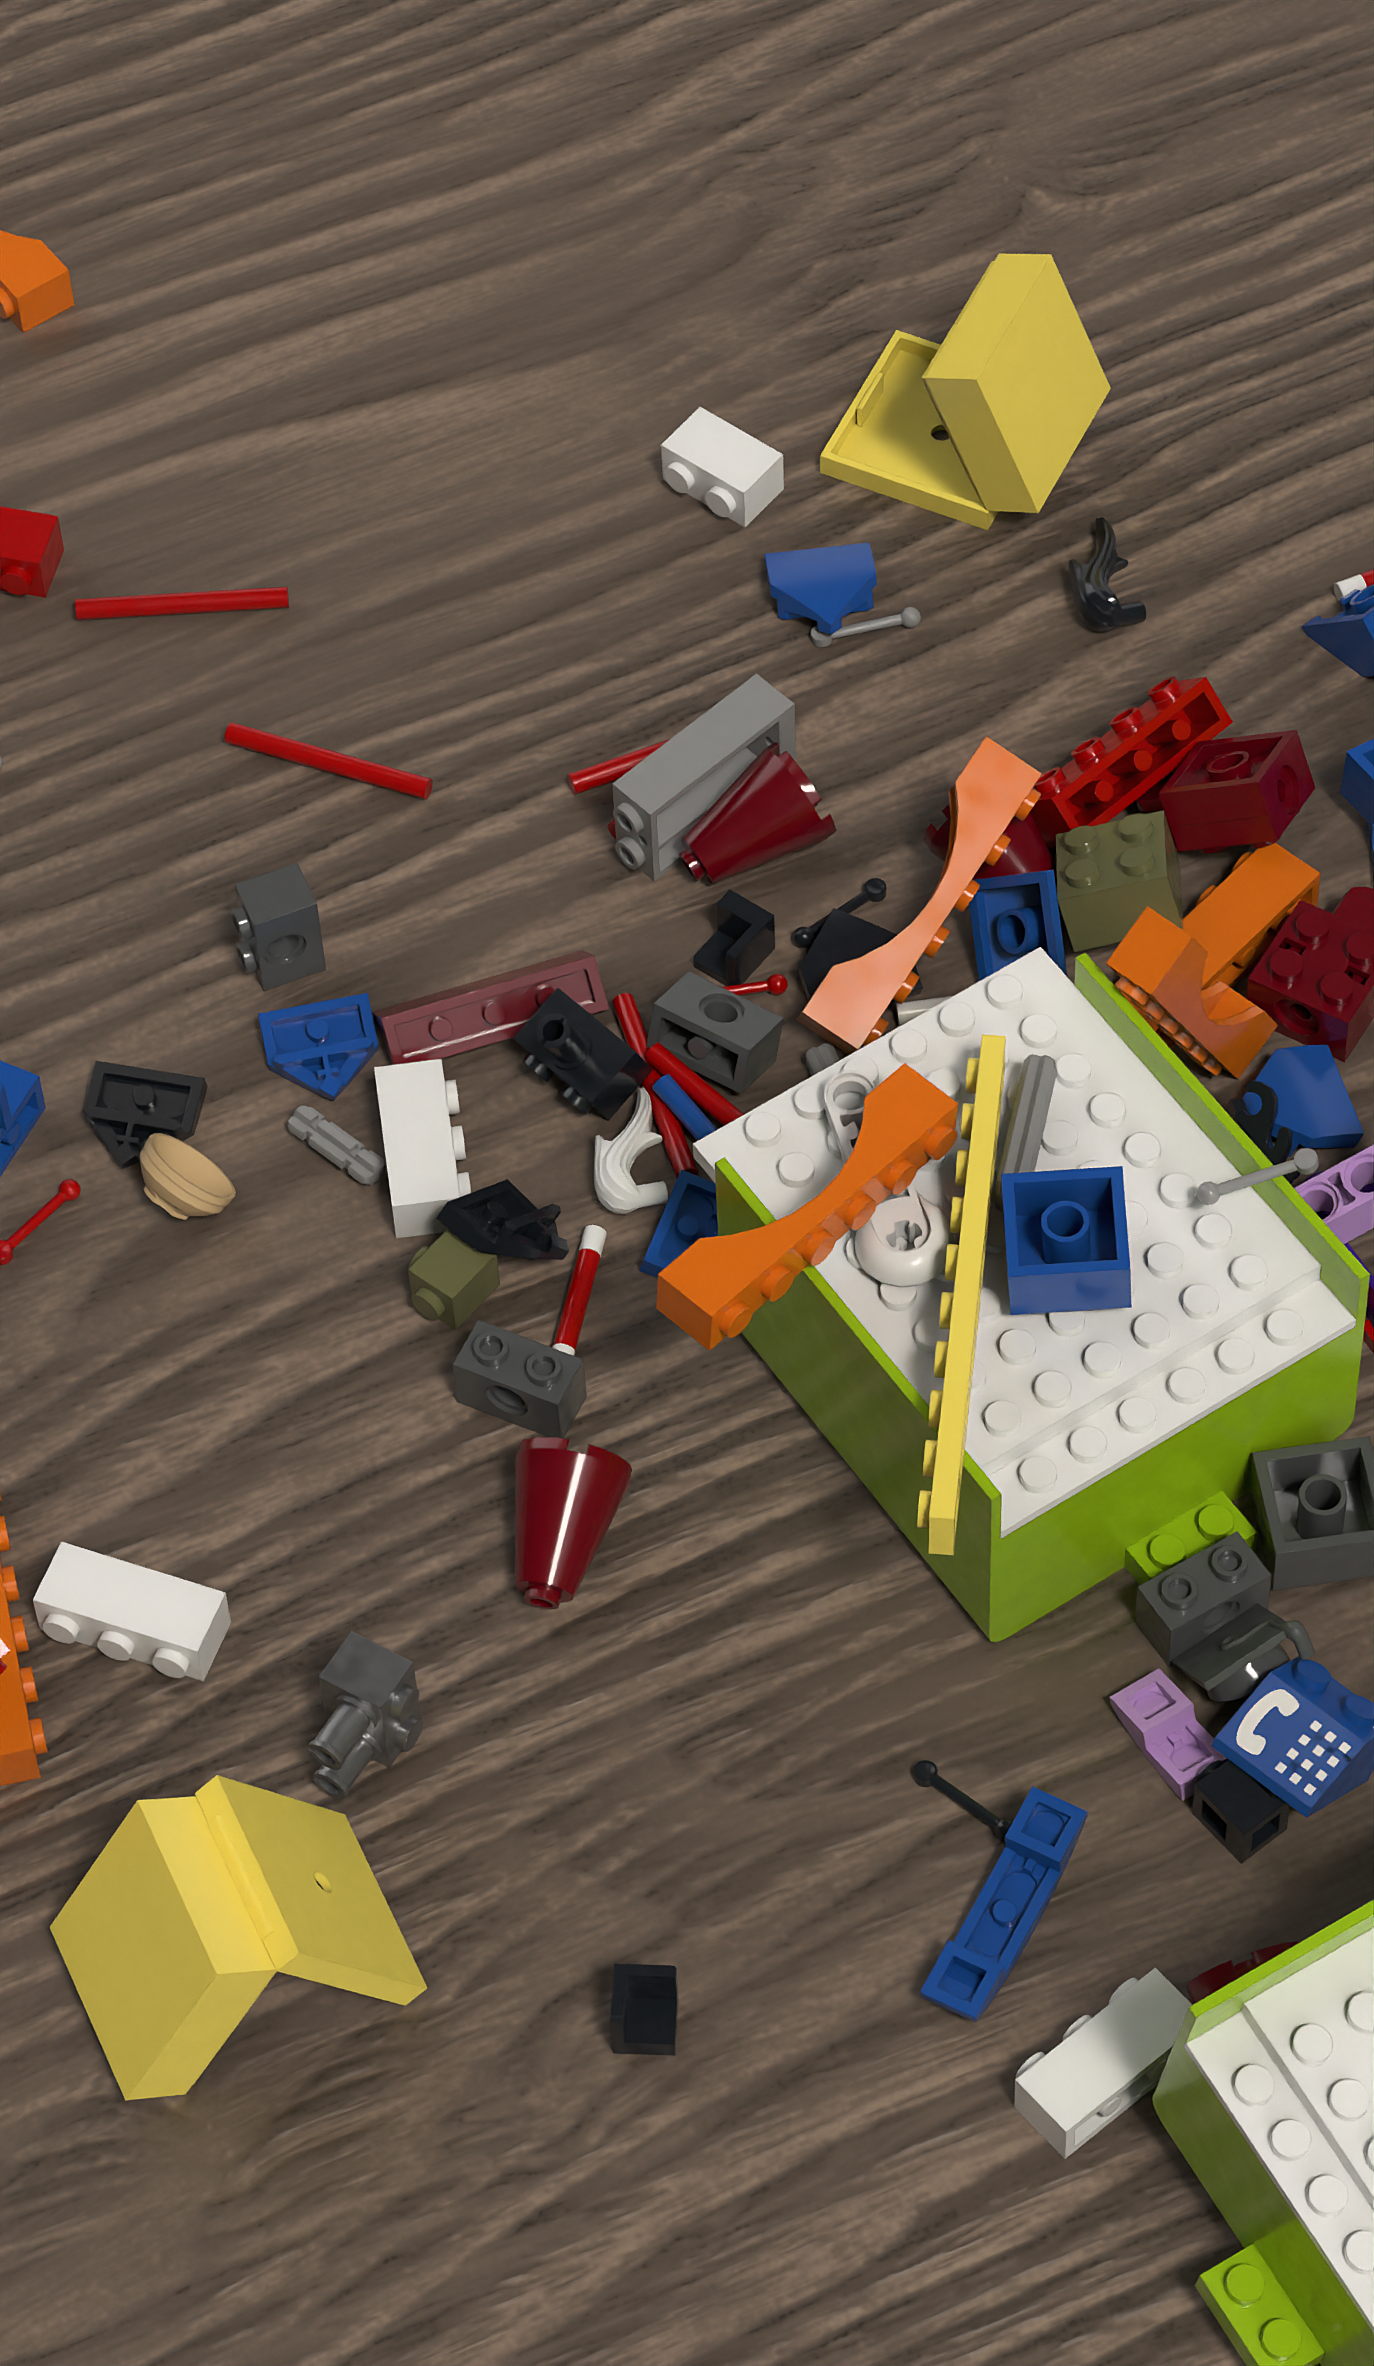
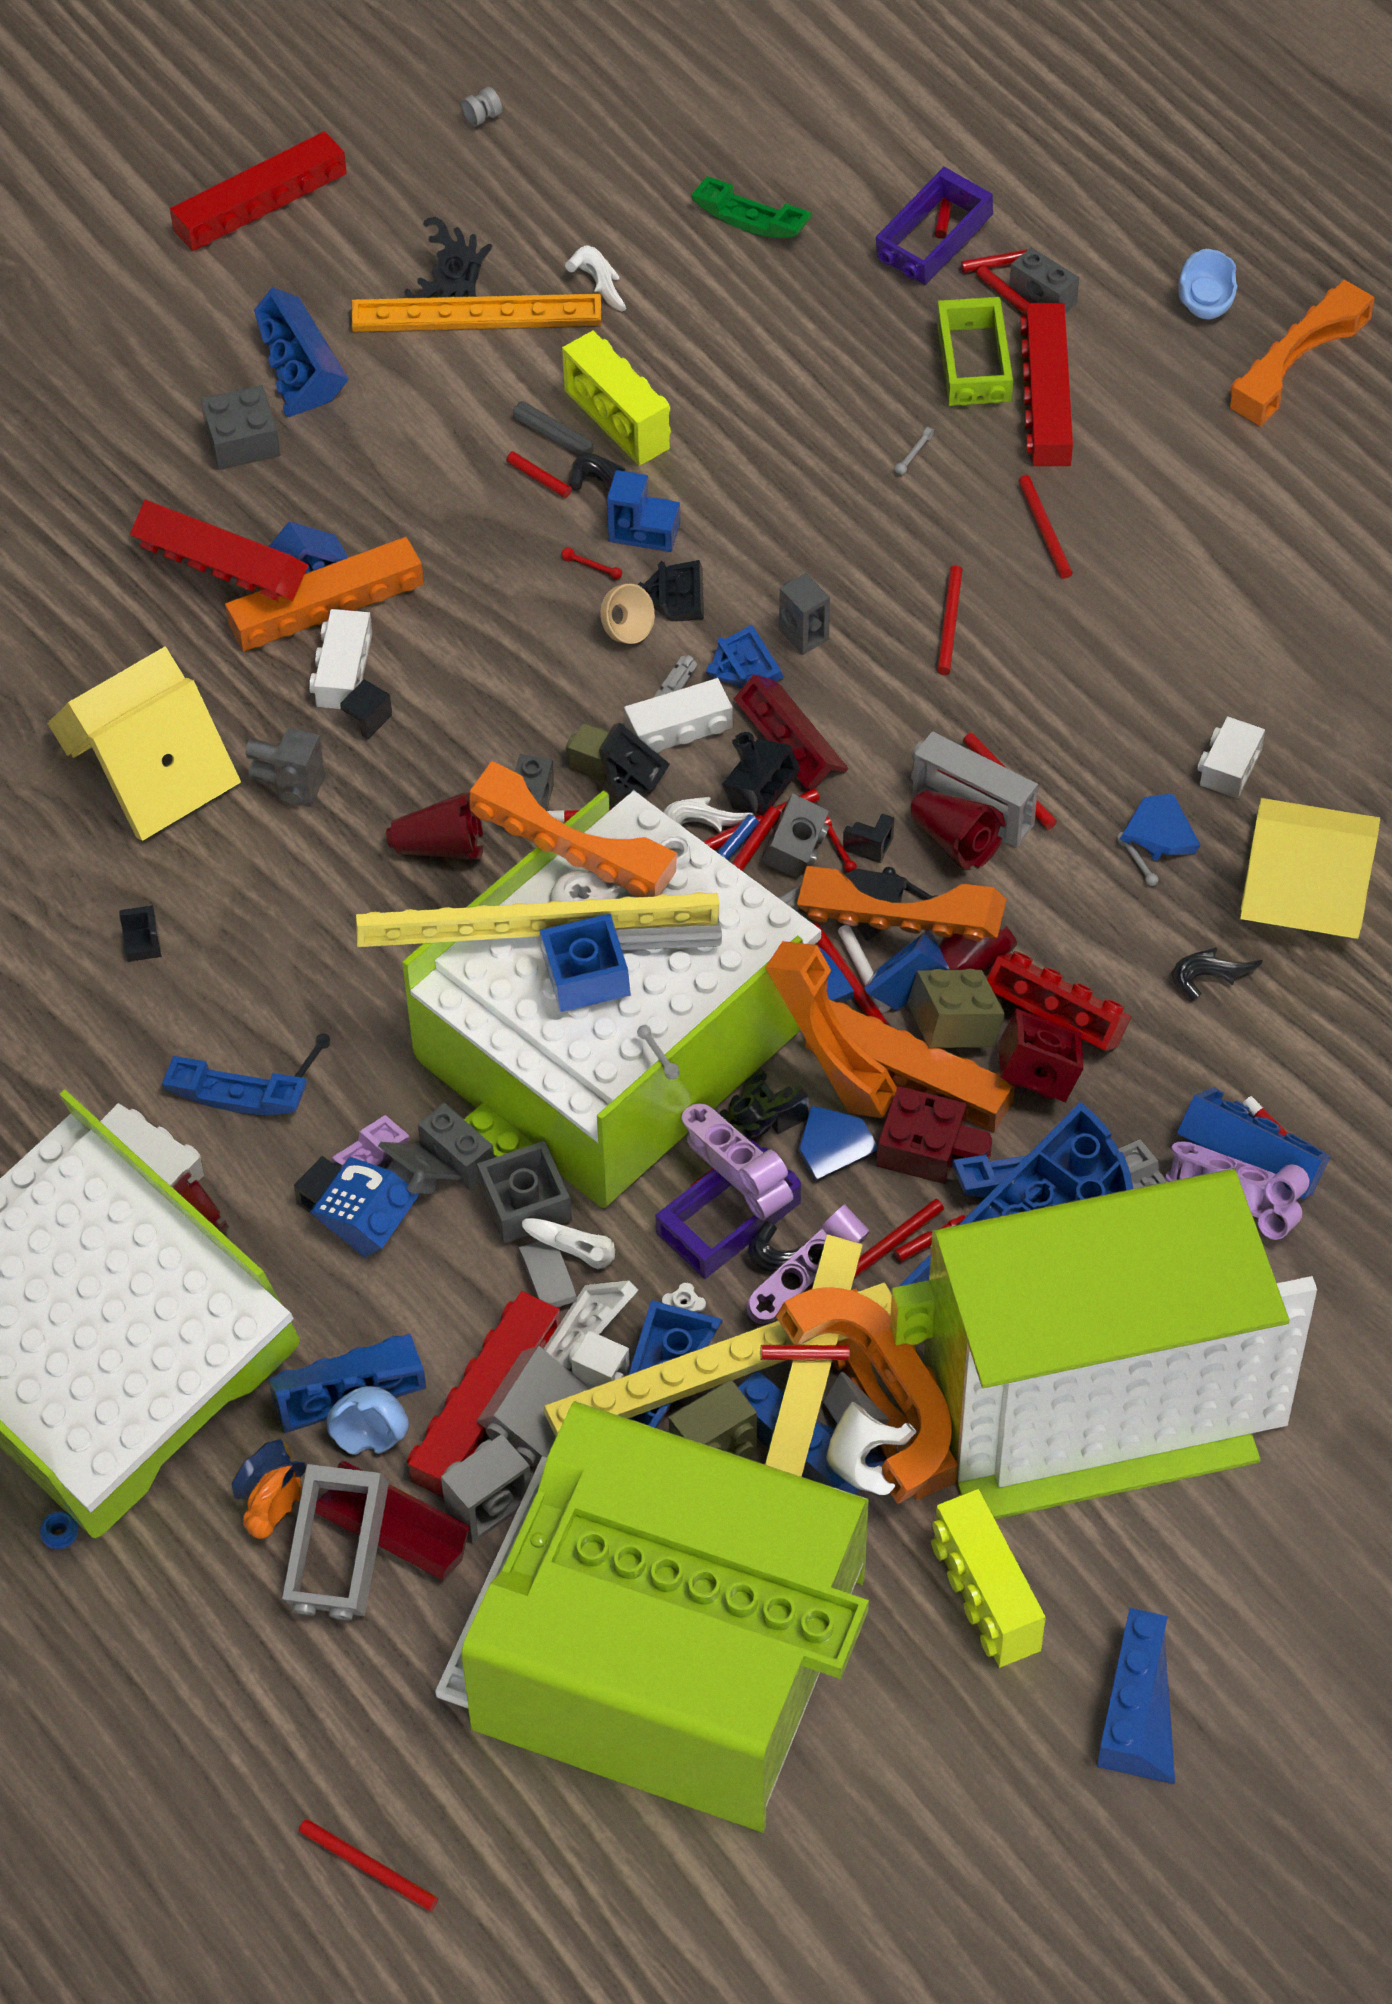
camera: 75 degrees right, 0 degrees up
none -> black panel [340,679,392,739]

